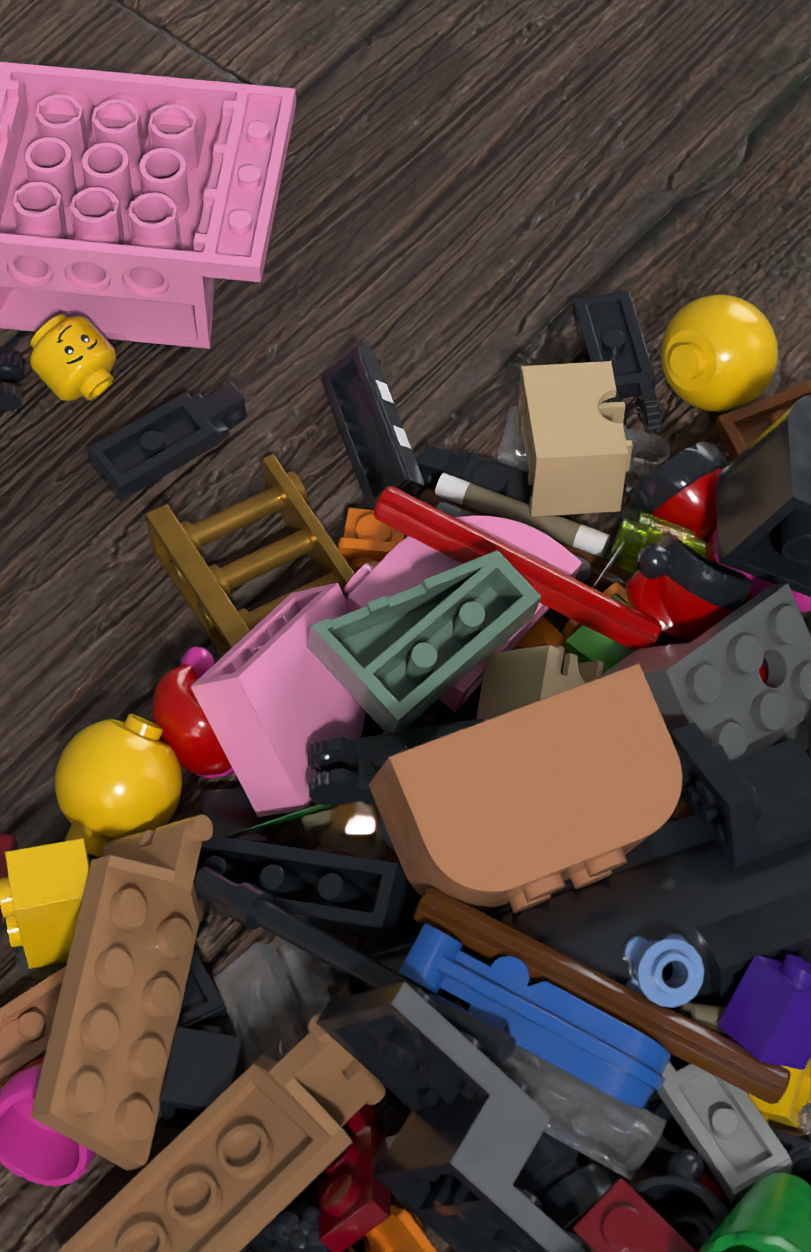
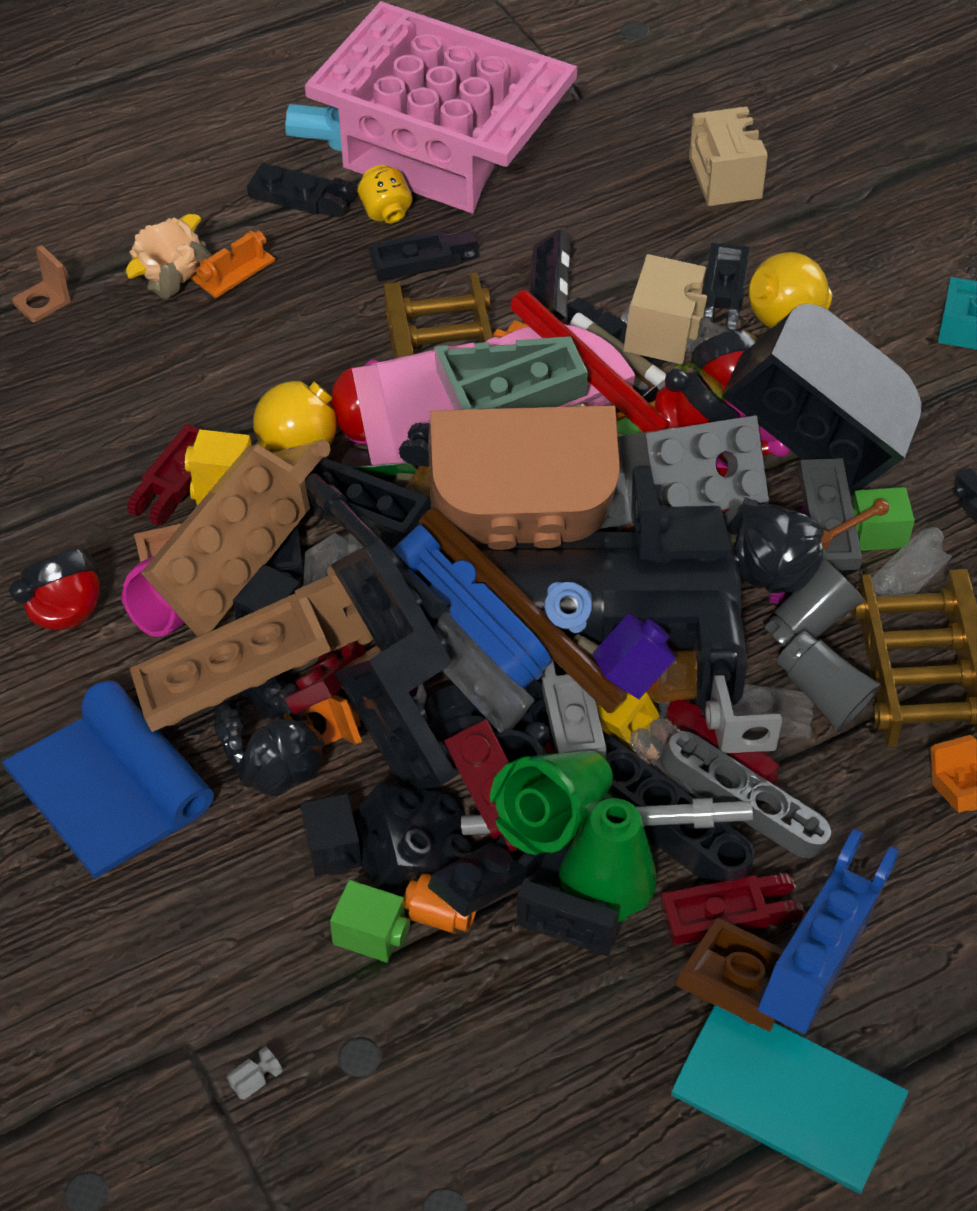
camera: 20 degrees right, 5 degrees down
none -> tan piece [689,106,768,206]

